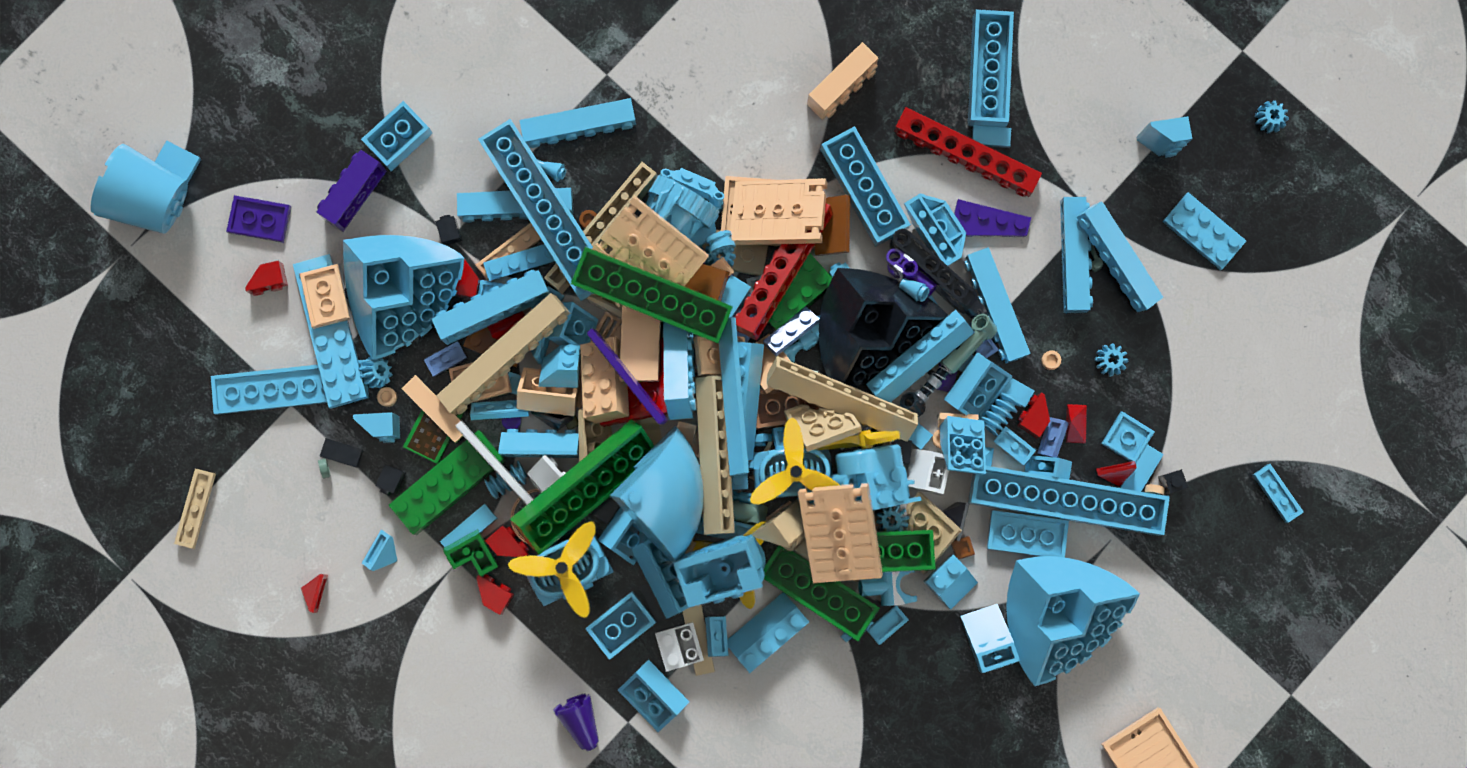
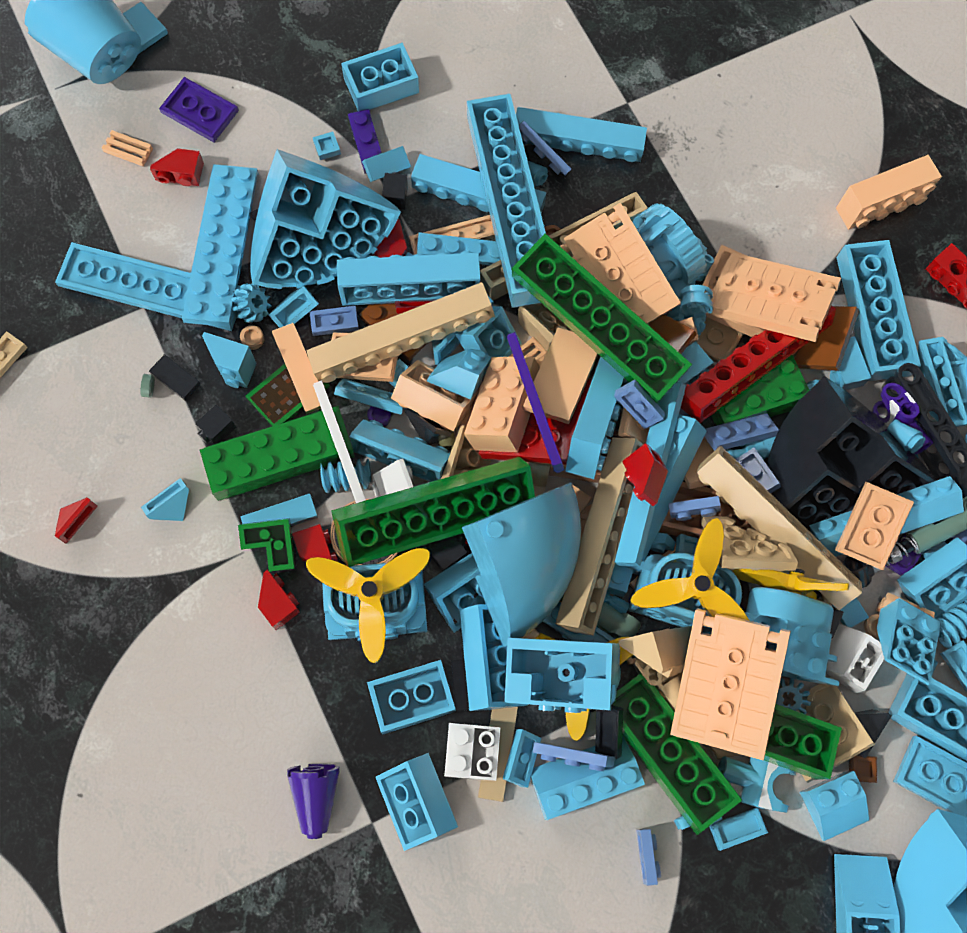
camera: 20 degrees right, 10 degrees down
light nougat tile [300,264,351,329] -> none
dark purple brick [316,150,387,232] -> none
none -> light nougat tile [102,130,153,166]
none -> medium azure slope [269,286,319,328]
none -> medium azure plate [313,132,341,160]
none -> dark purple plate [348,109,382,174]
none -> medium azure tile [362,146,411,182]
none -> medium blue plate [519,121,571,175]
none -> medium blue plate [533,742,615,772]
none -> black tile [595,705,623,759]
none -> medium blue plate [614,380,665,429]
none -> red slope [622,443,668,506]
none -> medium blue plate [636,829,661,886]
none -> medium blue plate [669,496,721,521]
none -> medium blue plate [735,447,781,494]
none -> medium azure slope [830,336,871,391]
none -> light nougat tile [835,482,914,570]

